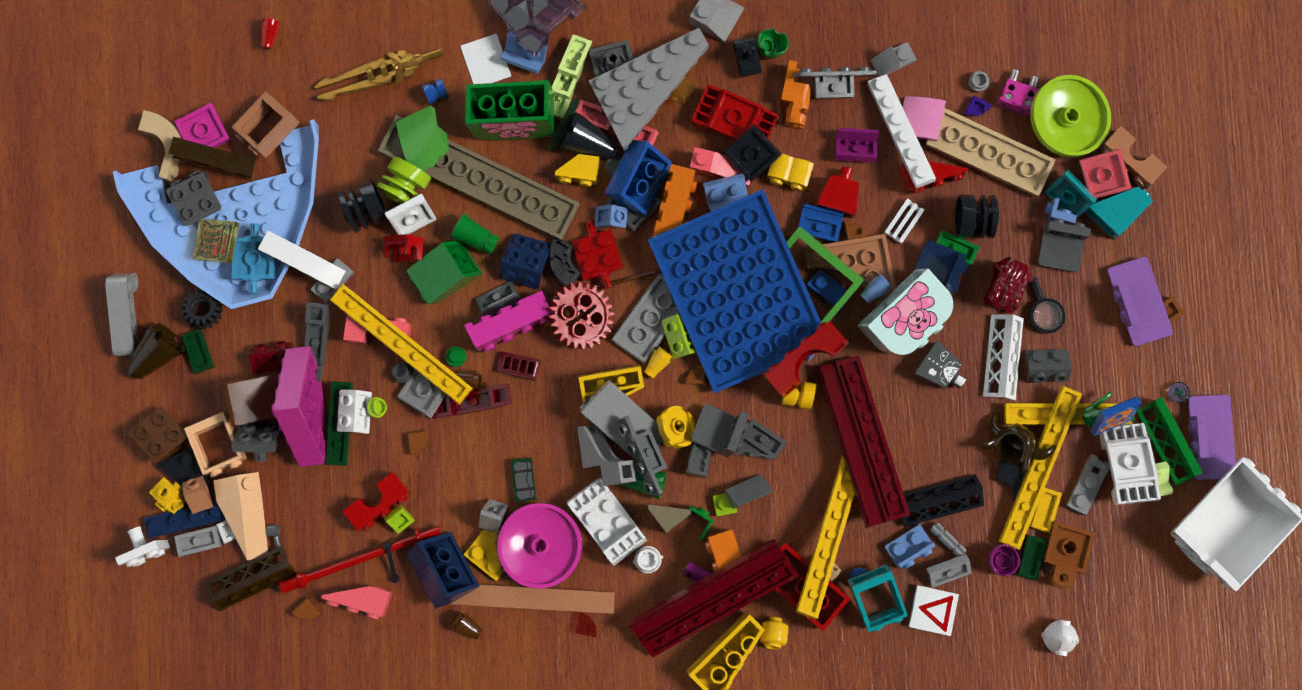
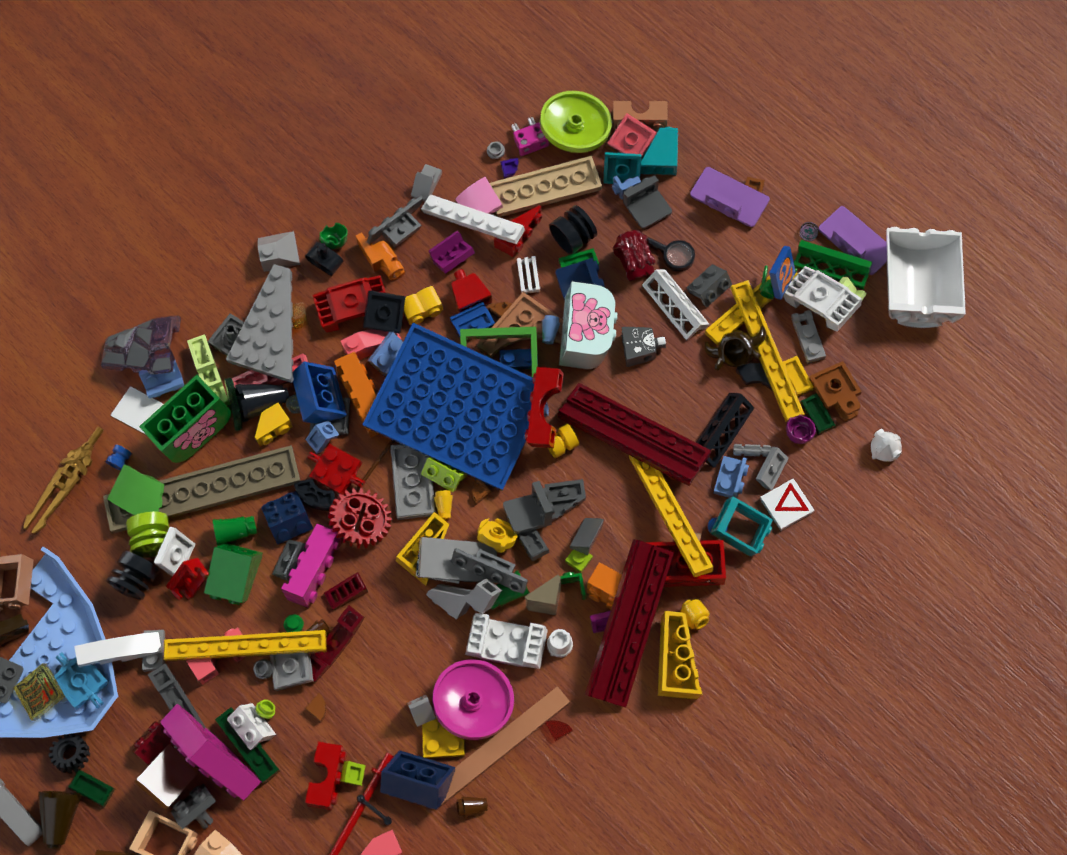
camera: 40 degrees left, 15 degrees down
tile [511,458,537,502] -> none

